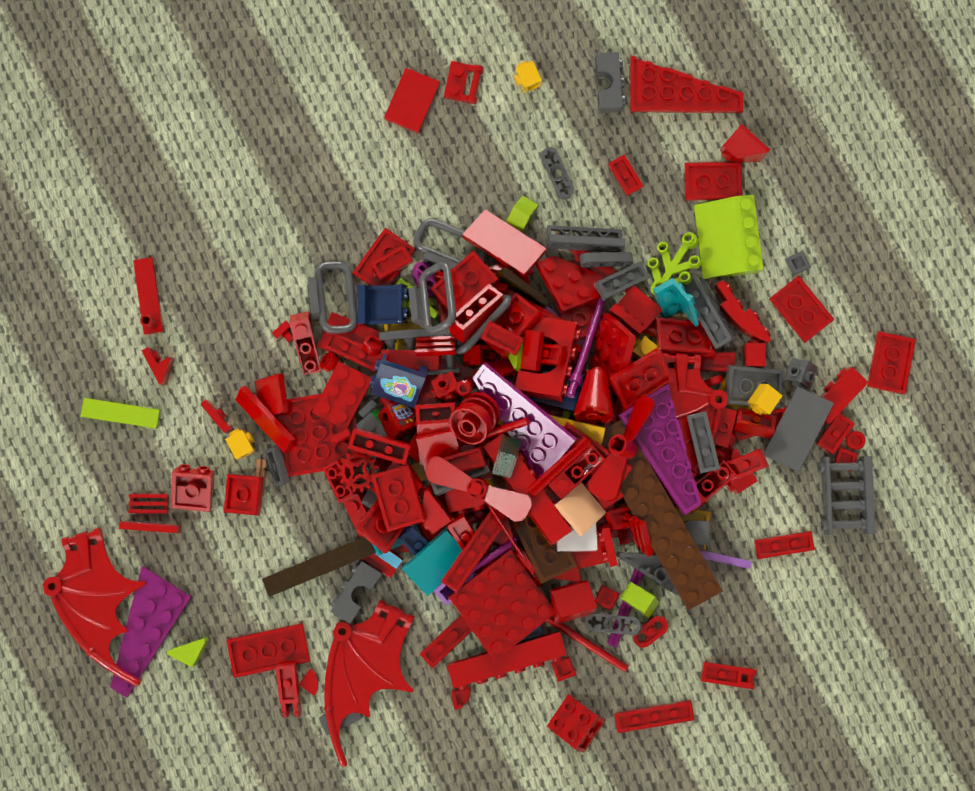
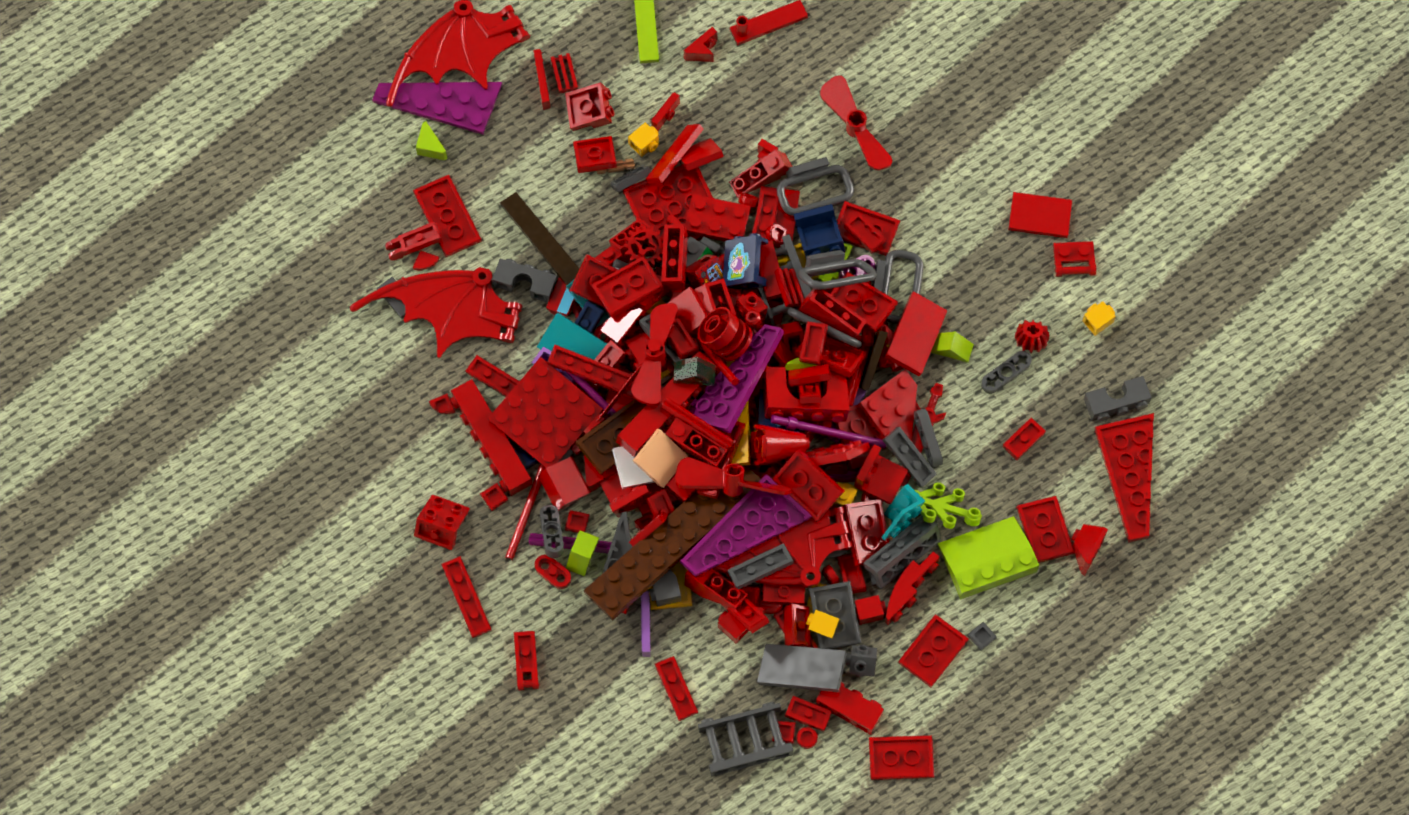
camera: 80 degrees right, 15 degrees down
dark grey fence [547,225,625,252] -> none
none -> red piece [820,75,892,170]
none -> red gear [1015,320,1050,353]

